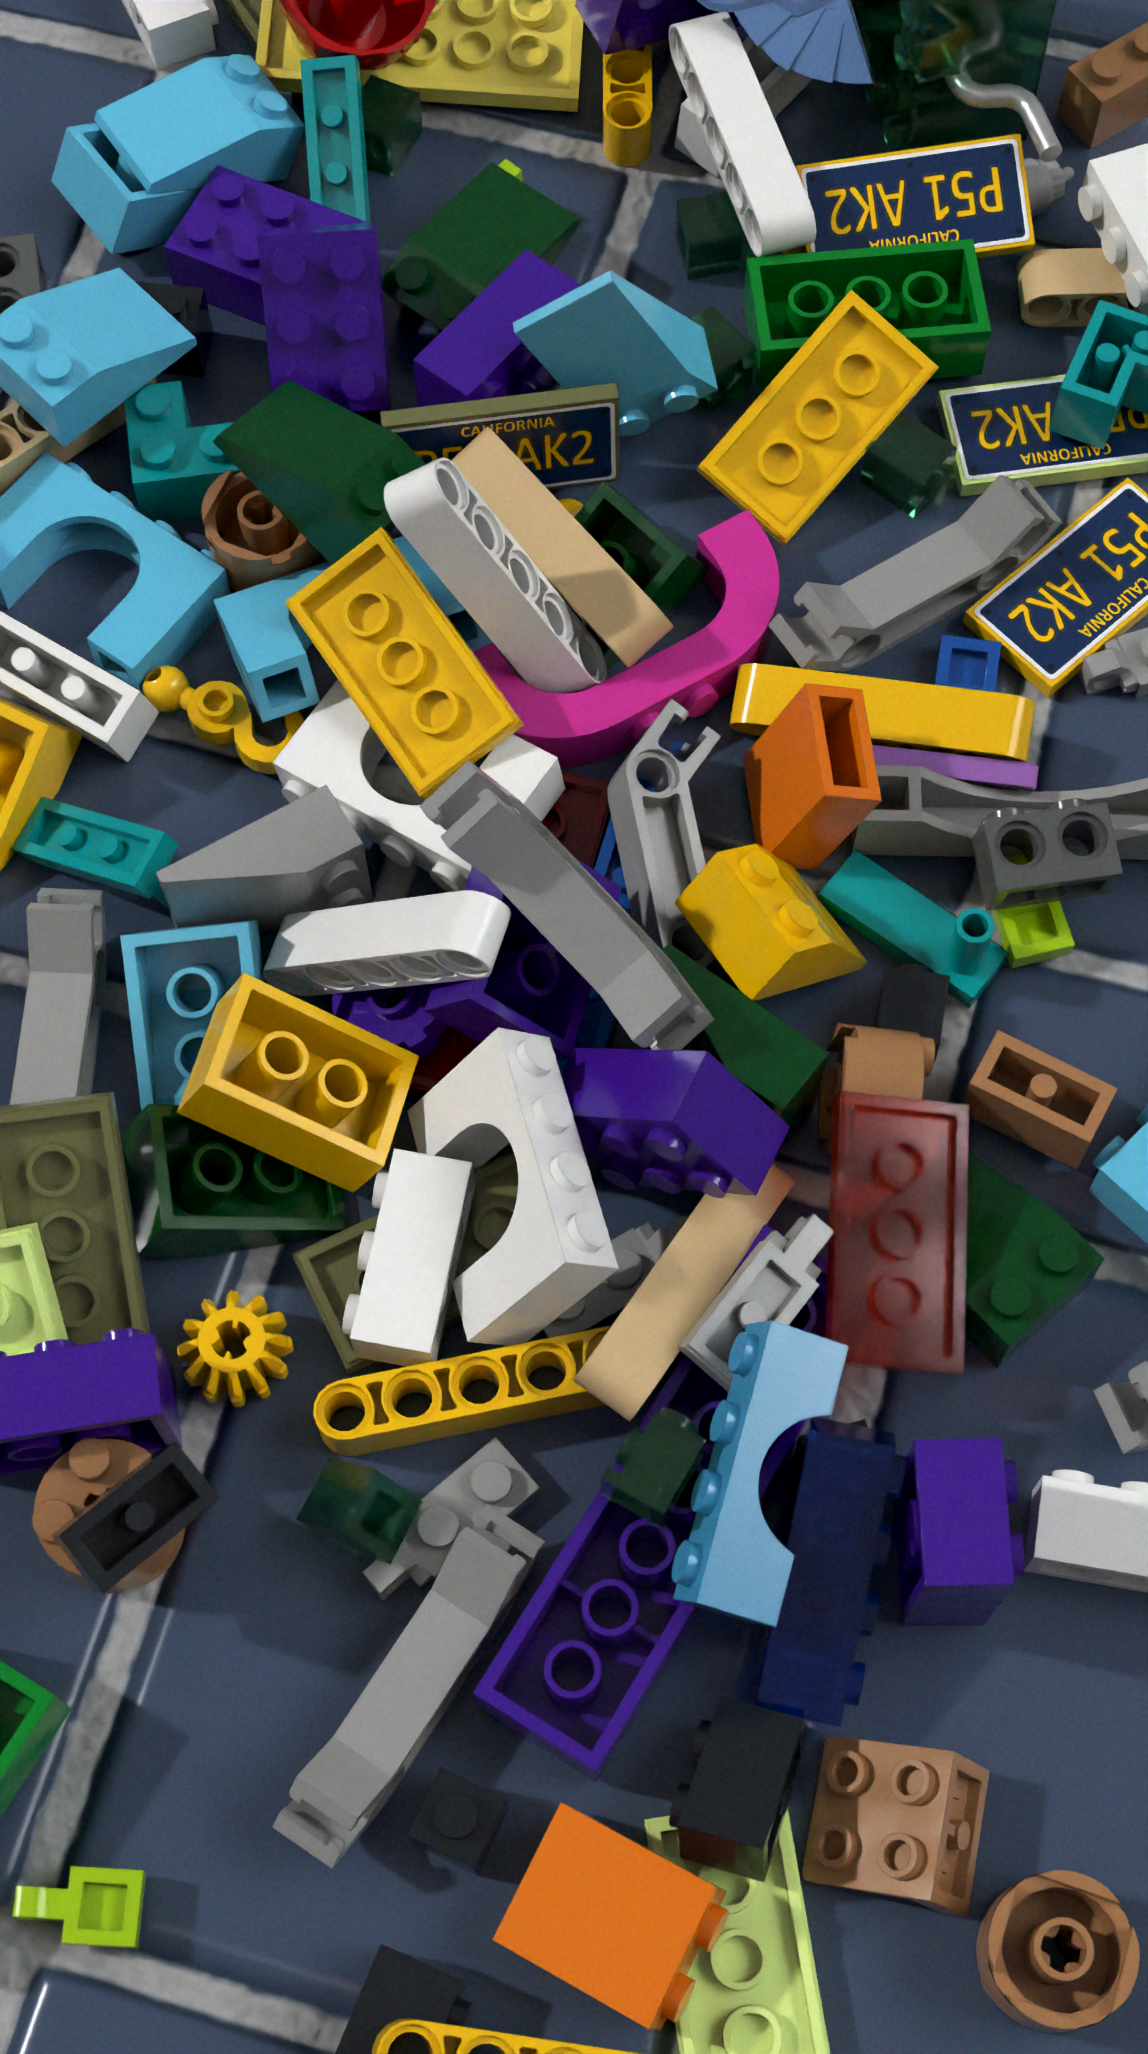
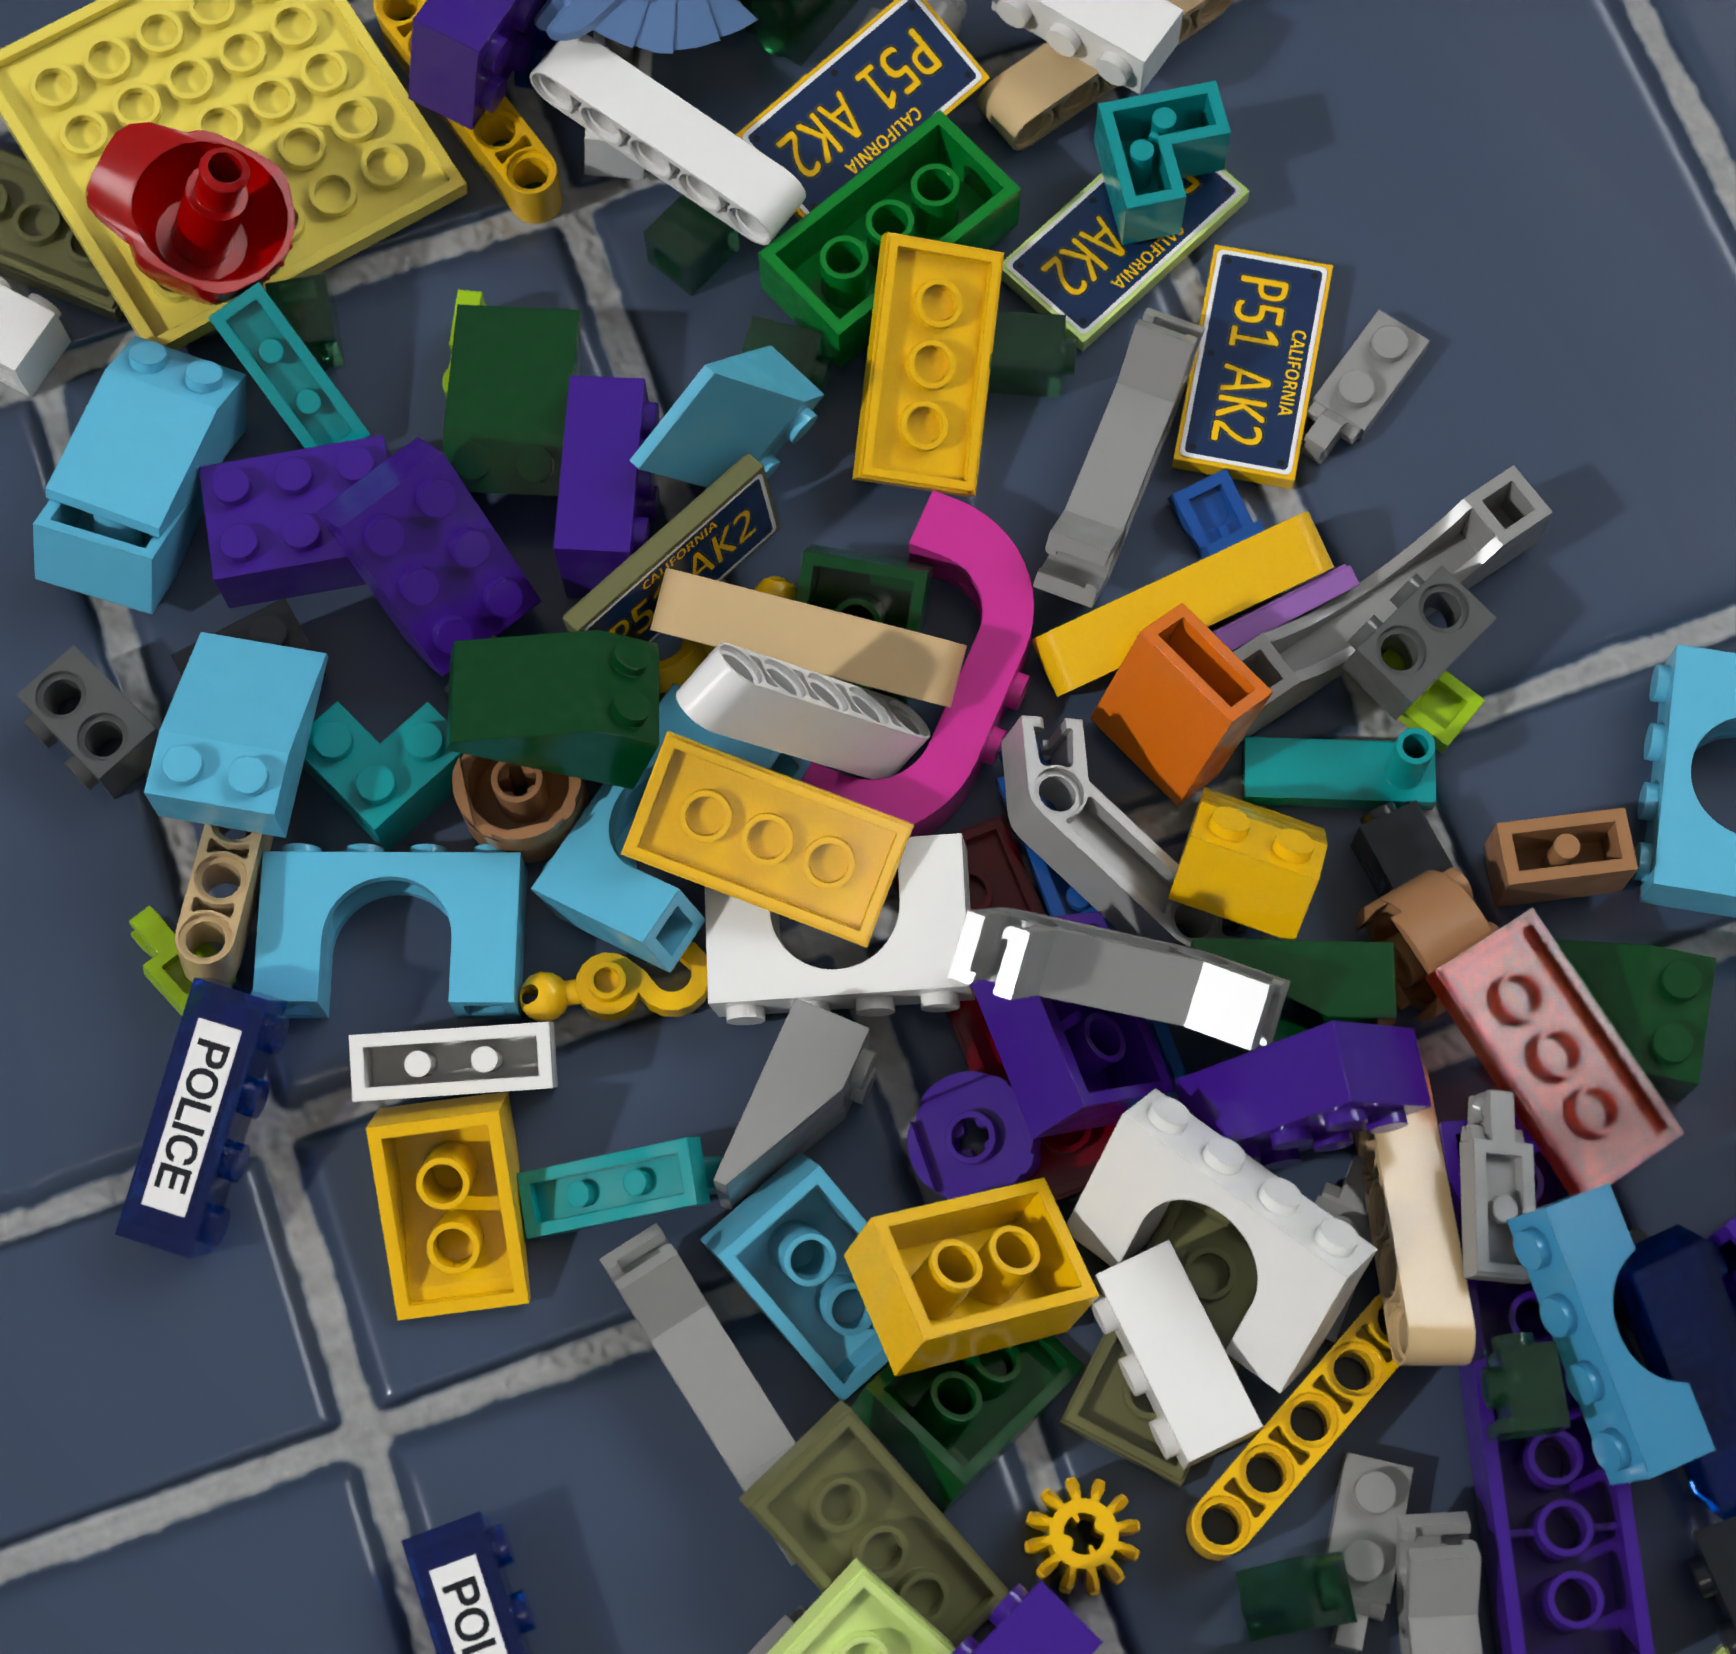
camera: 35 degrees left, 5 degrees up
white beam [262,890,511,996] -> none

